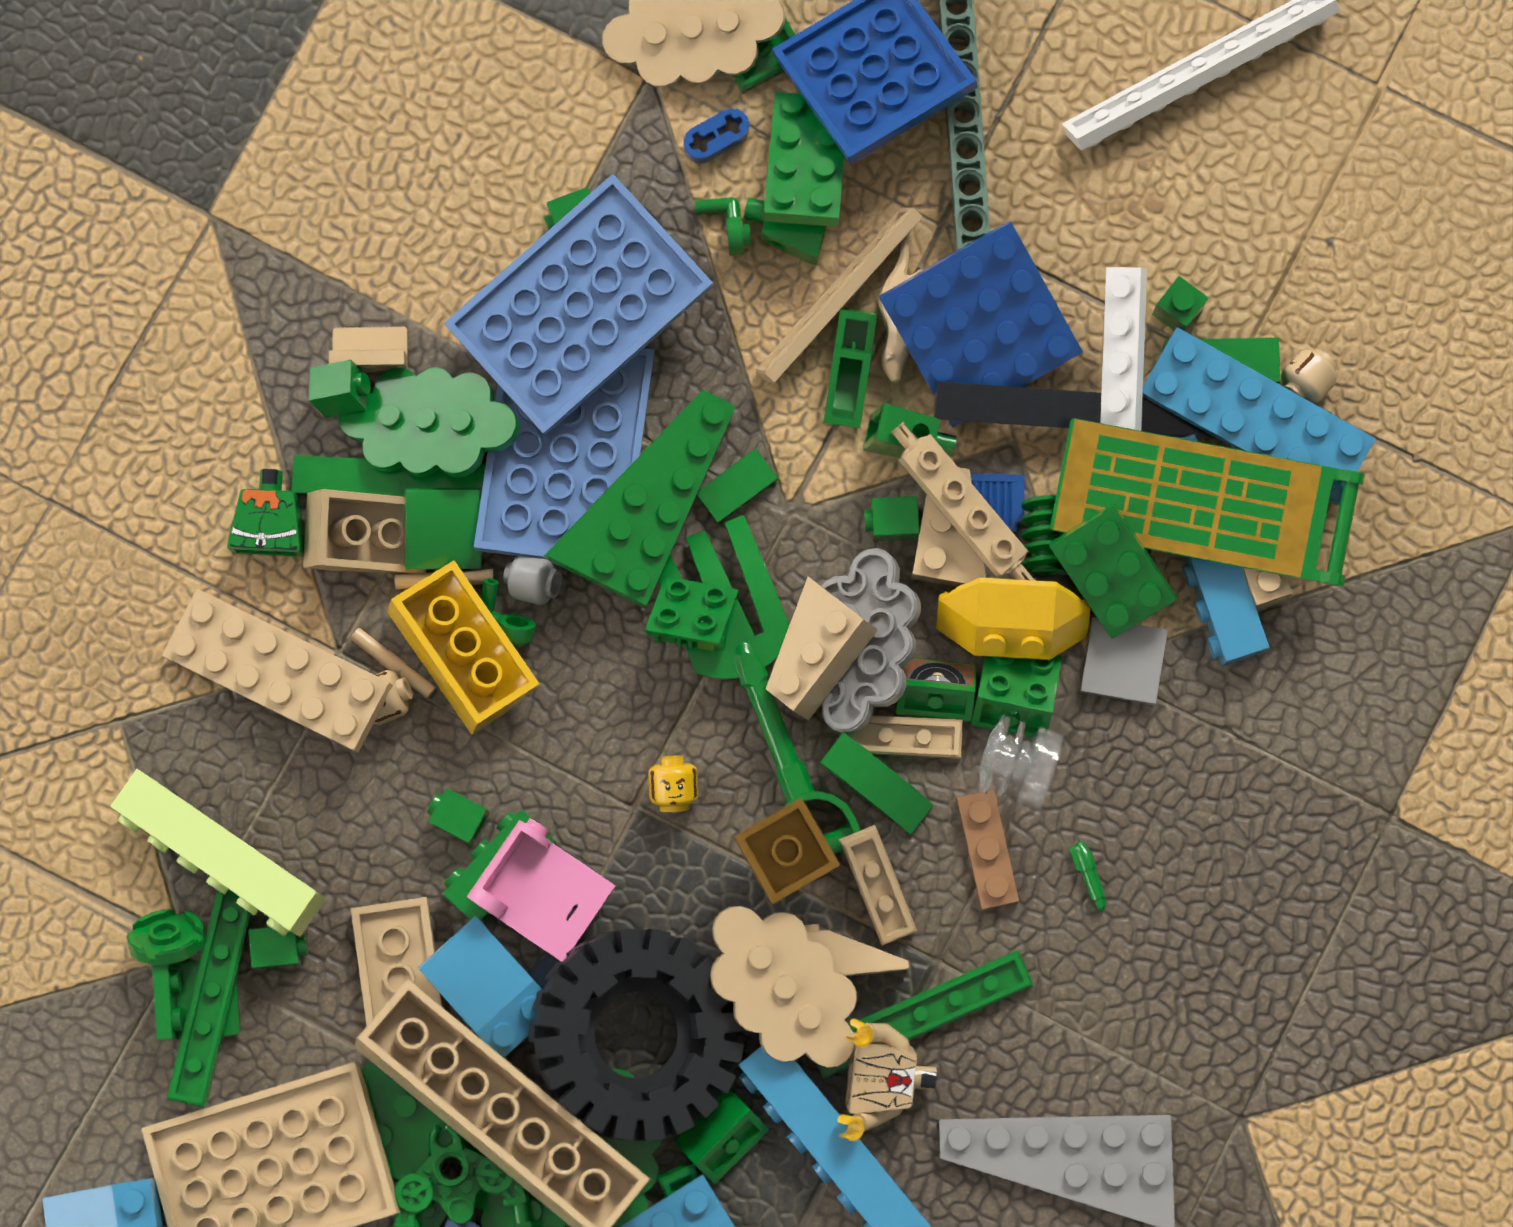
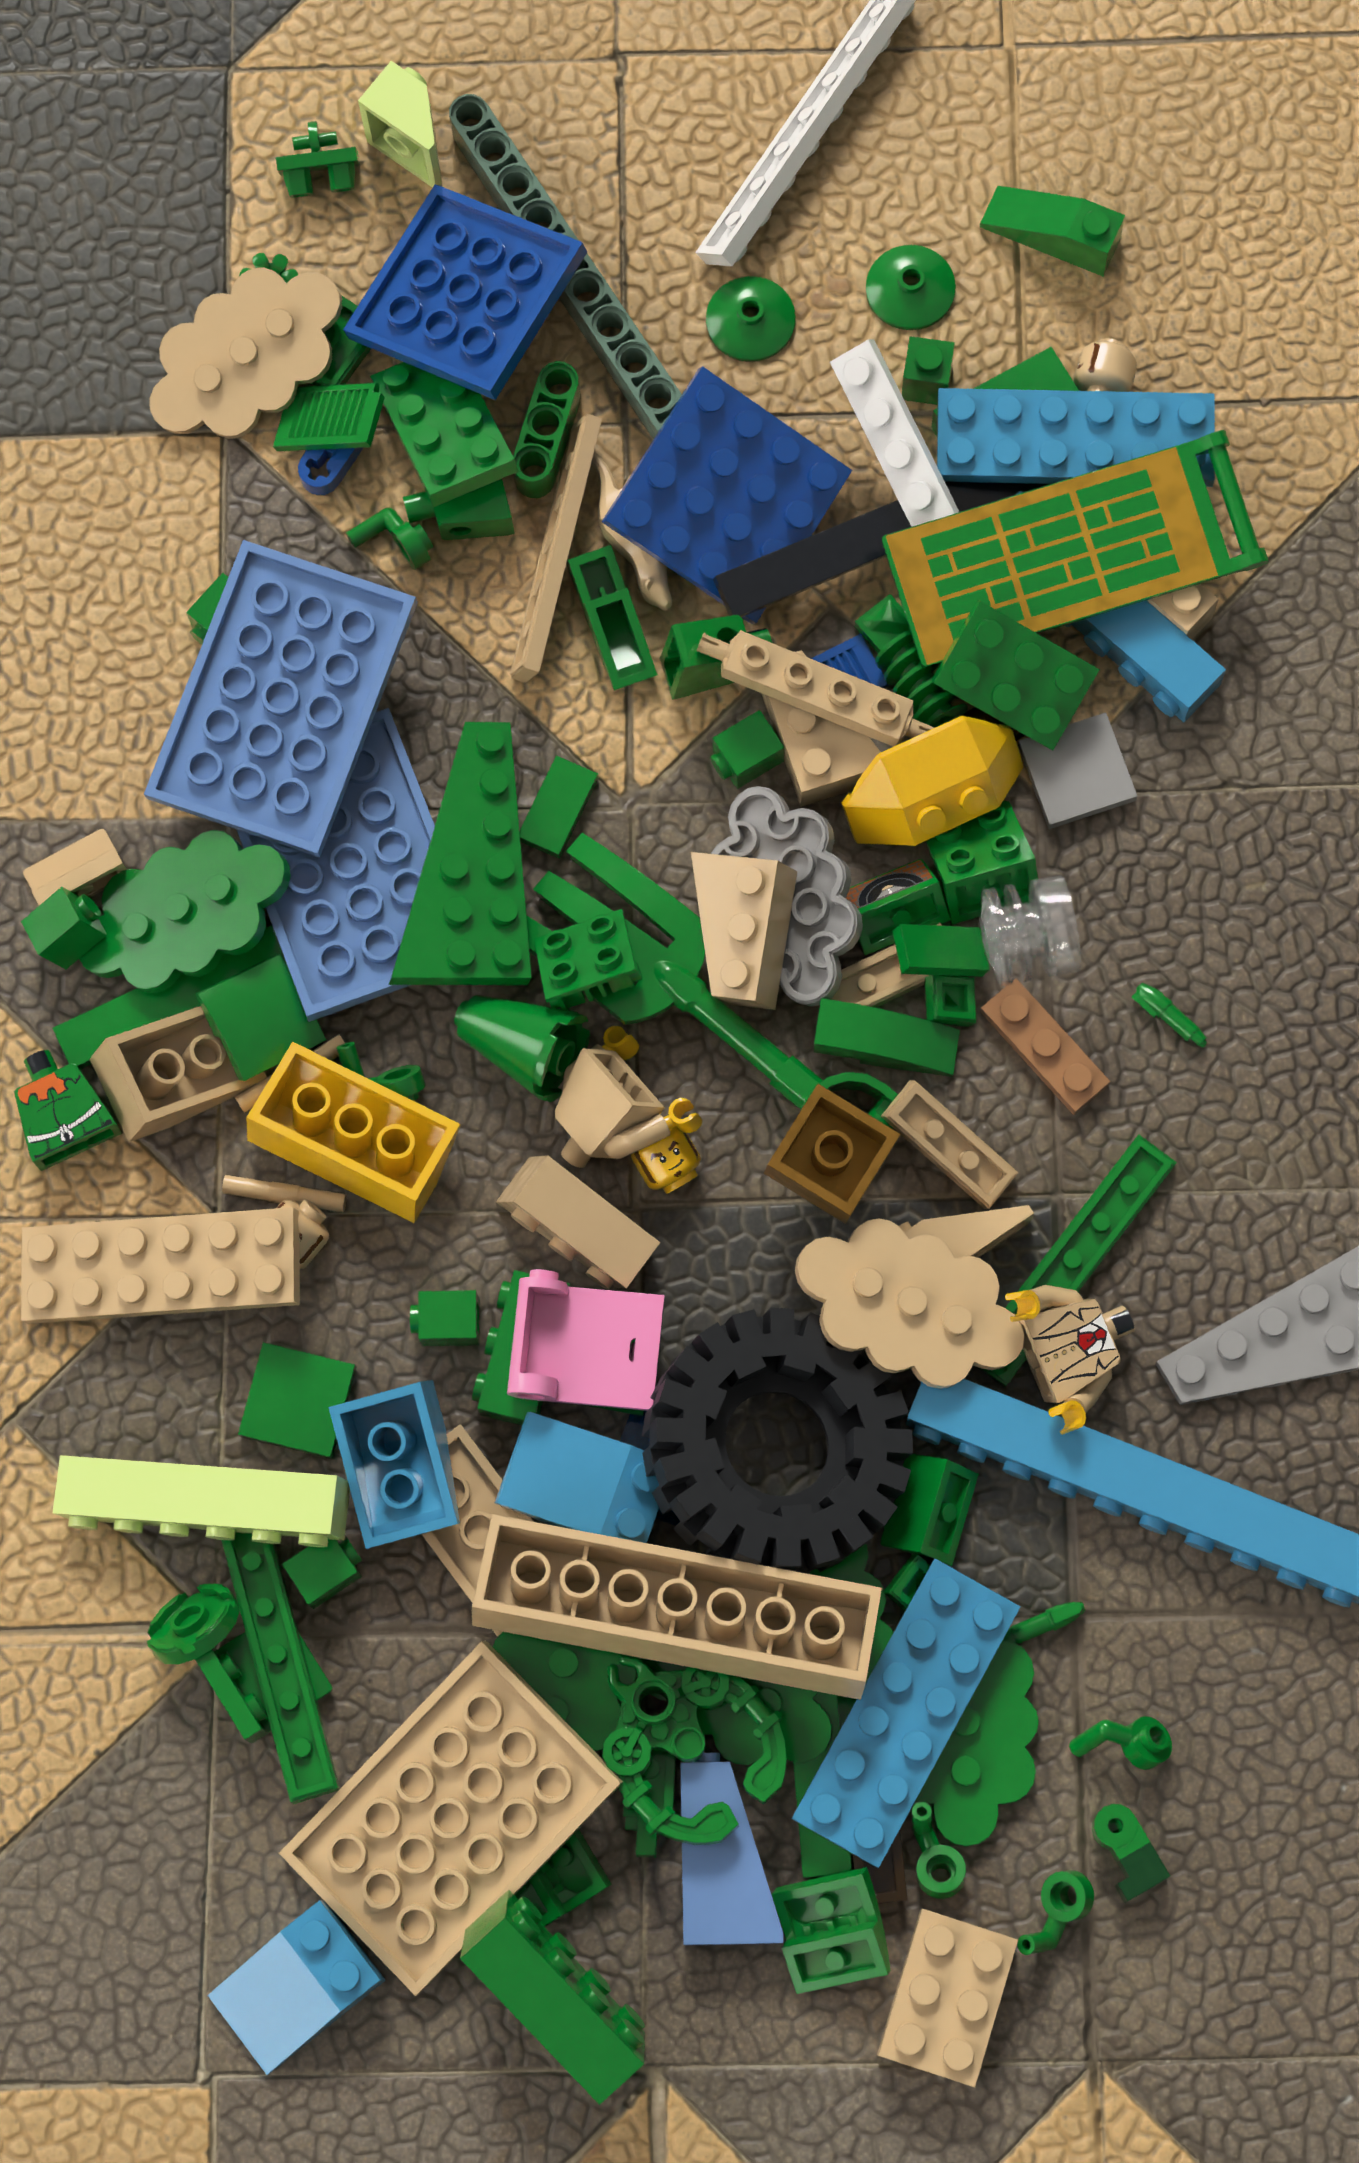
camera: 25 degrees left, 5 degrees down
light grey head [503,555,562,605] -> none
none -> green tile [238,1342,357,1459]
none -> green window [273,383,385,451]
none -> dark azure slope [328,1380,460,1549]
none -> green cone [454,995,590,1102]
none -> tan wedge [496,1155,660,1290]
none -> green beam [513,361,581,498]
none -> tan torso [555,1026,702,1168]
none -> green dish [706,276,796,362]
none -> green tile [854,594,910,653]
none -> green dish [866,245,956,330]
none -> green tile [893,924,990,977]
none -> green tile [925,975,976,1027]
none -> green slope [980,186,1125,277]

